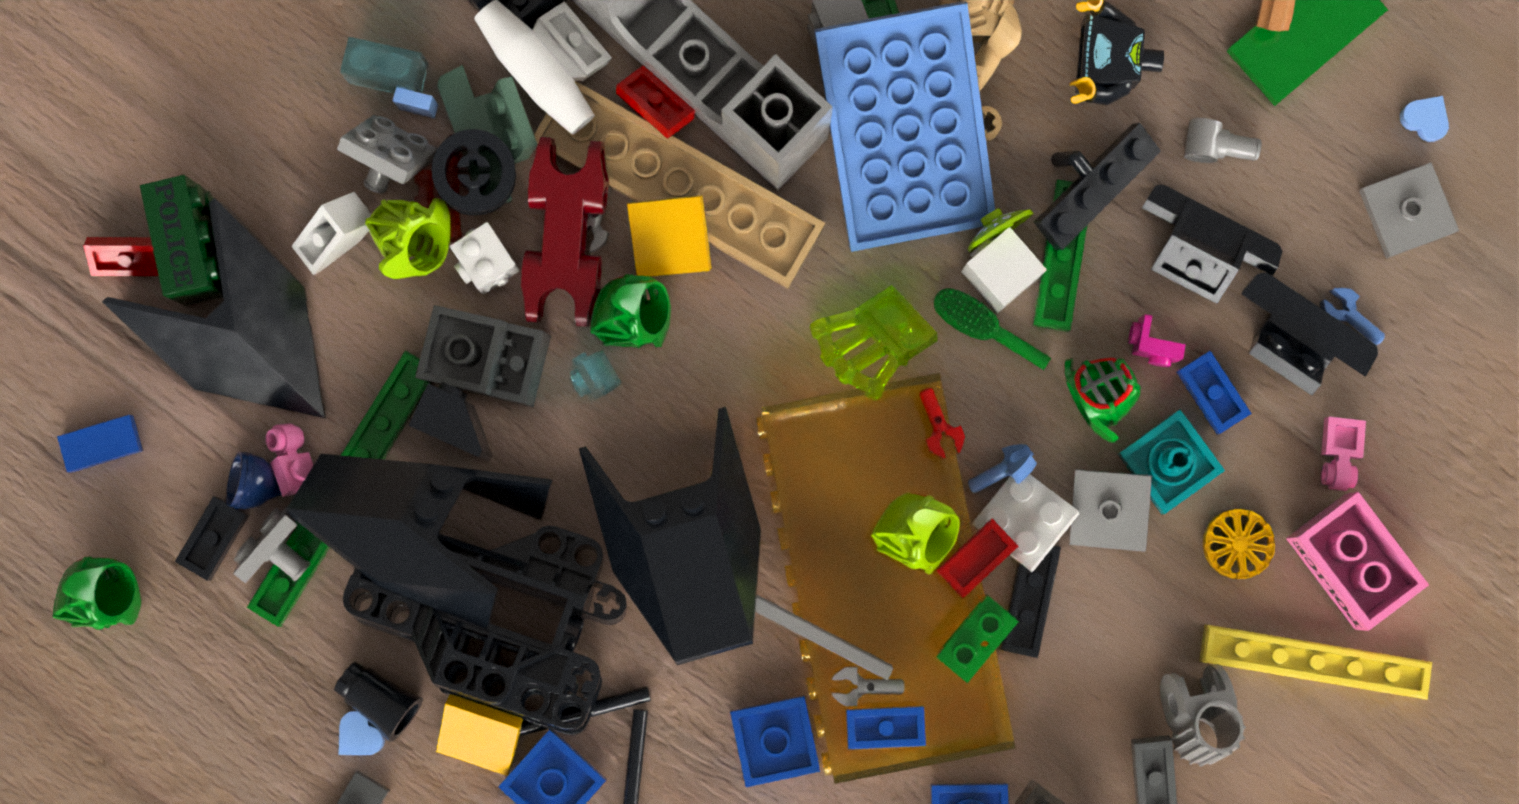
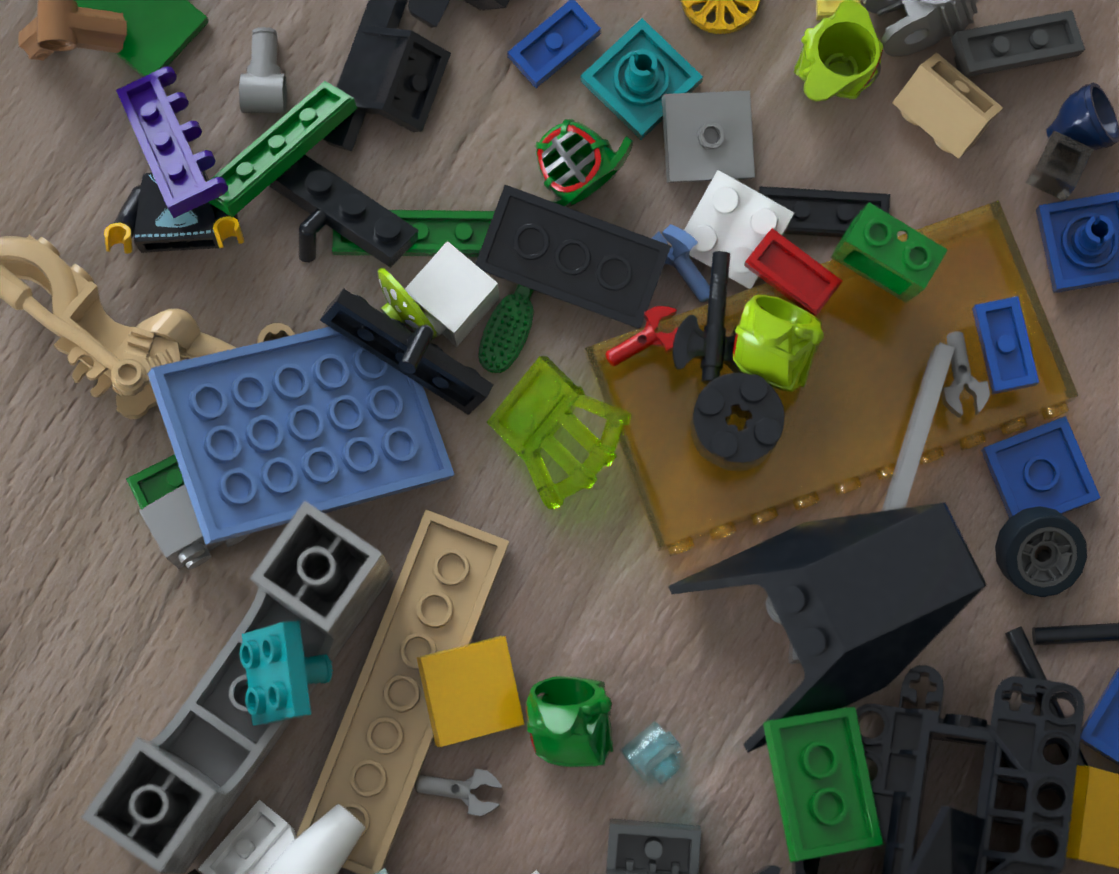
camera: 100 degrees left, 5 degrees down
dark red piece [521,137,609,327] -> none
red plate [616,65,695,139] -> none
dark pink bracket [1128,314,1186,367] -> none
none -> hinge [116,66,228,218]
none -> green tile [209,81,357,217]
none -> teal plate [240,621,333,726]
none -> black plate [320,288,494,415]
none -> black plate [475,185,671,329]
none -> black piece [673,251,742,384]
none -> black brick [690,373,784,471]
none -> green plate [763,706,883,862]
none -> lime piece [794,0,883,102]
none -> tan brick [892,52,1003,159]
none -> wheel [995,506,1087,597]

